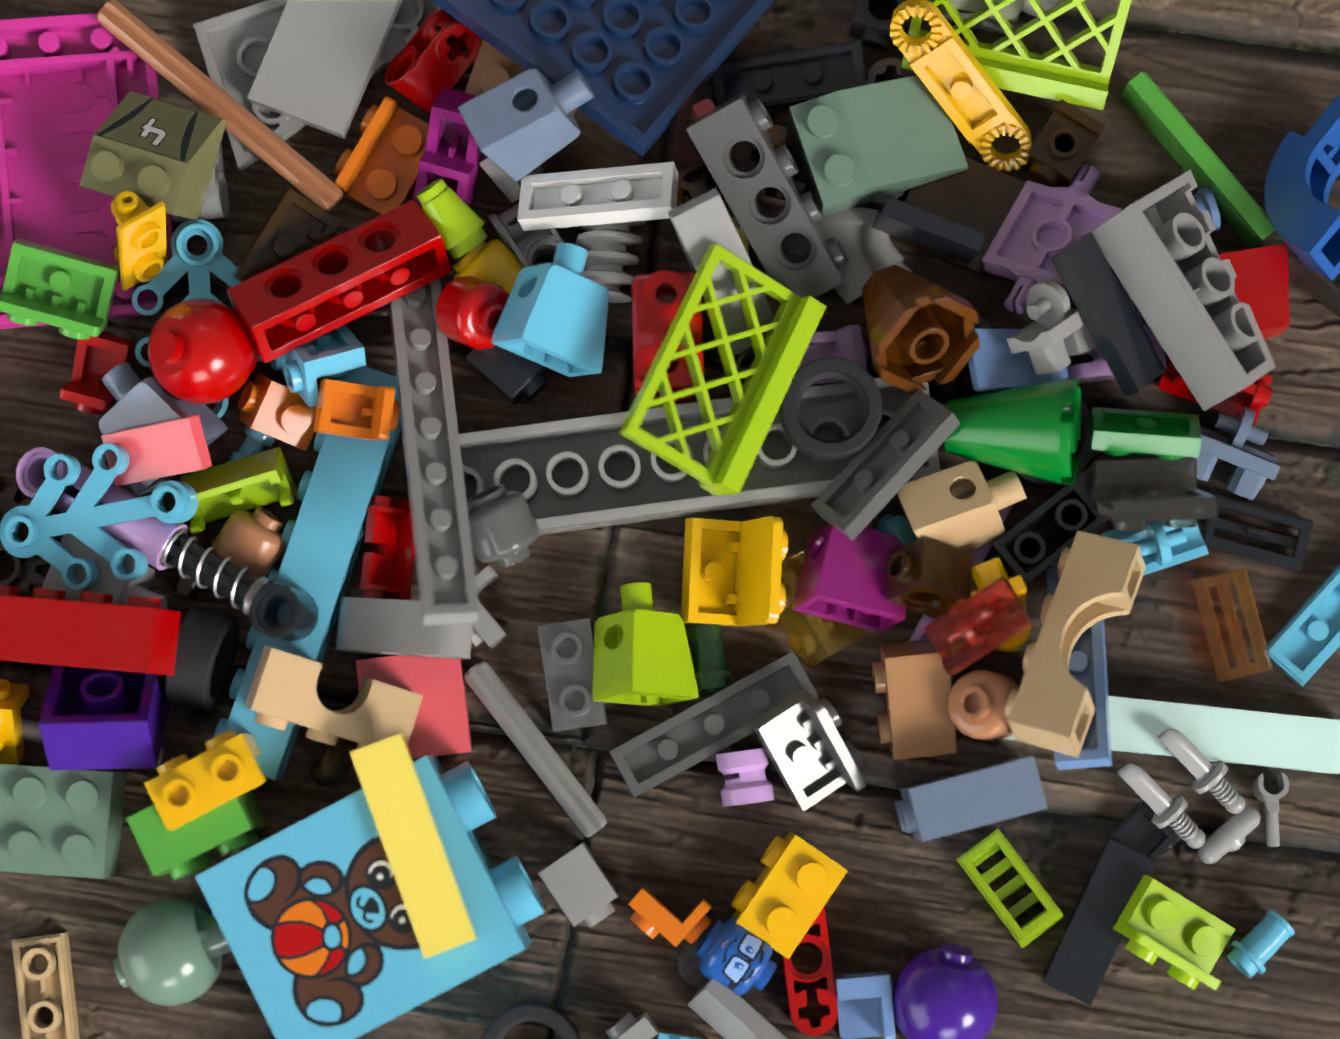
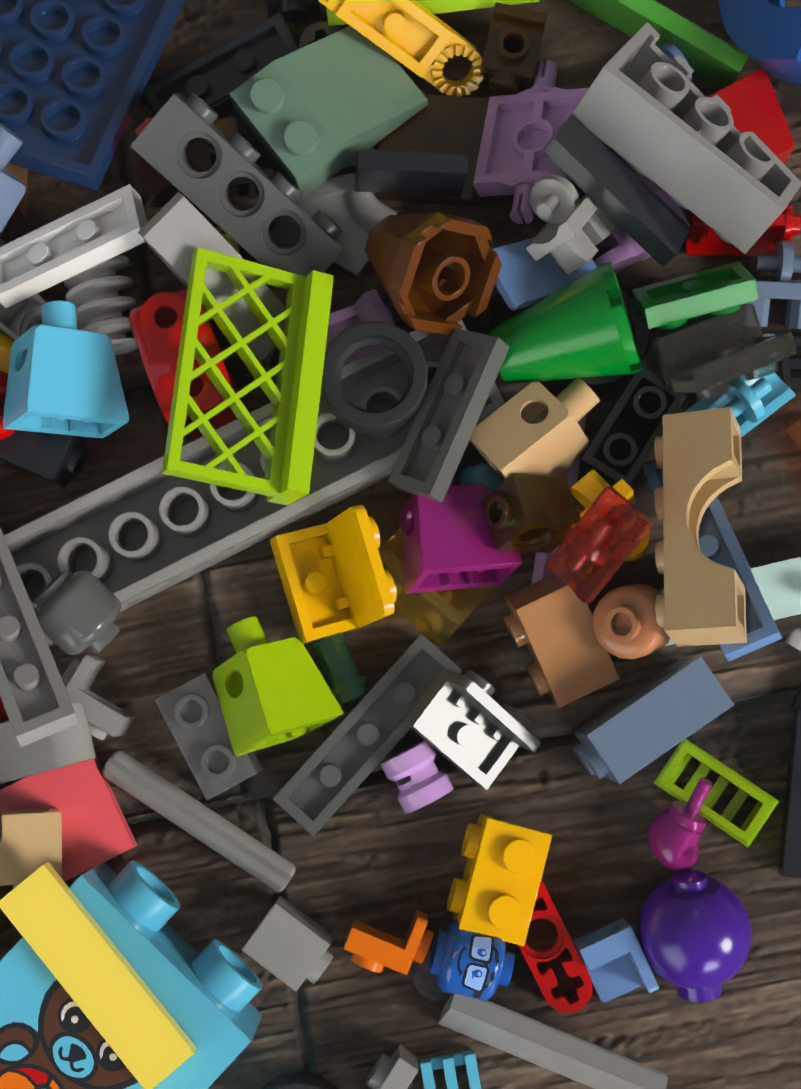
camera: 25 degrees left, 0 degrees up
none -> magenta piece [647,778,713,871]

